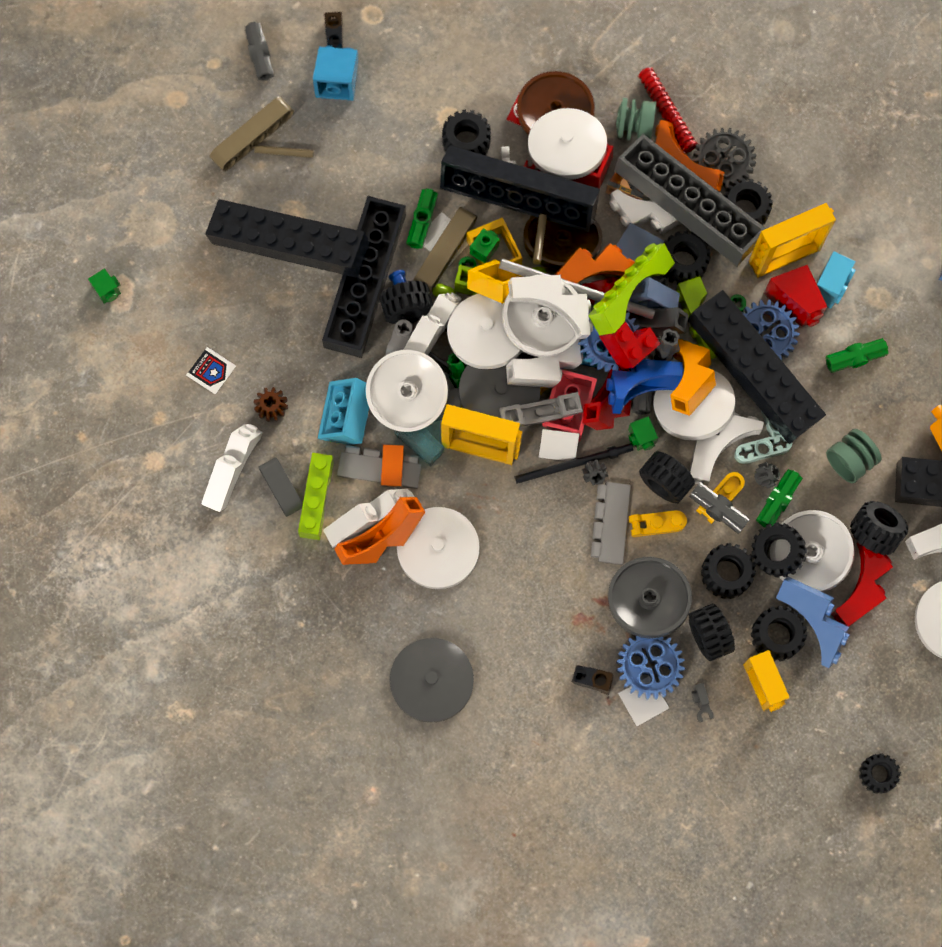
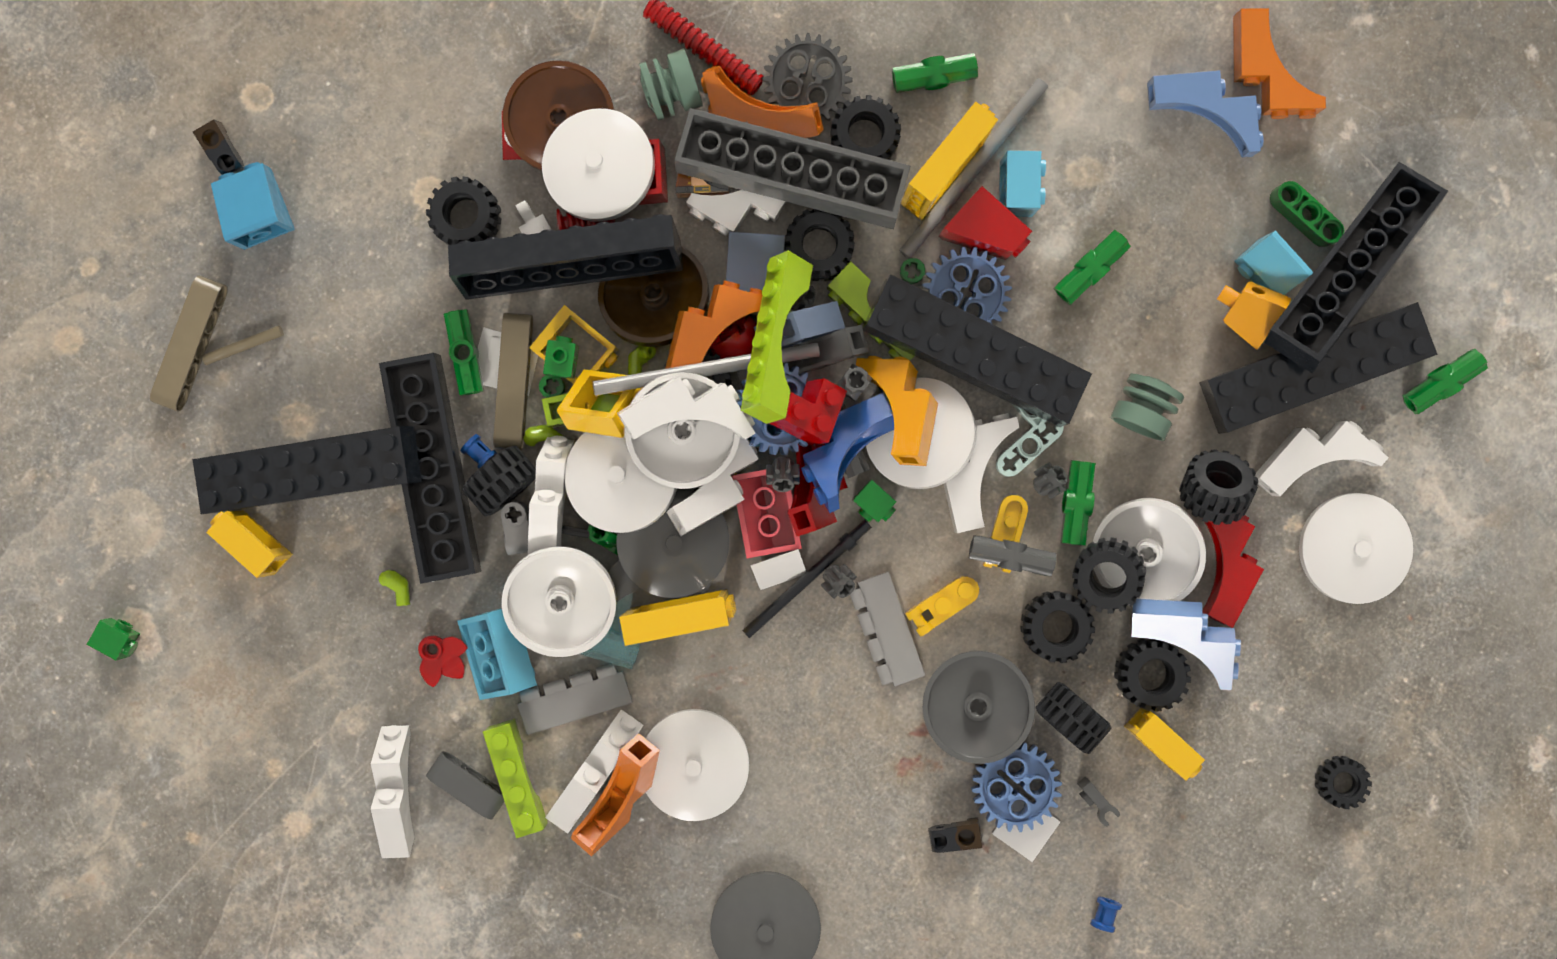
camera: 25 degrees left, 15 degrees up
sticker [186,347,236,394] -> none
dark grey piece [245,22,274,81] -> none
reddish brown gear [254,387,288,422] -> none
orange tile [381,445,404,487] -> none
light grey slope [499,392,583,427] -> none
dark tan bar [533,214,547,265] -> none
black tyre [639,451,695,504] -> none
none -> yellow window [206,510,293,578]
none -> lime arm [379,570,410,606]
none -> red plate [418,635,468,687]
none -> dark grey gear [766,457,800,492]
none -> green piece [892,53,978,93]
none -> light grey piece [899,78,1048,259]
none -> blue bush [1090,897,1122,933]

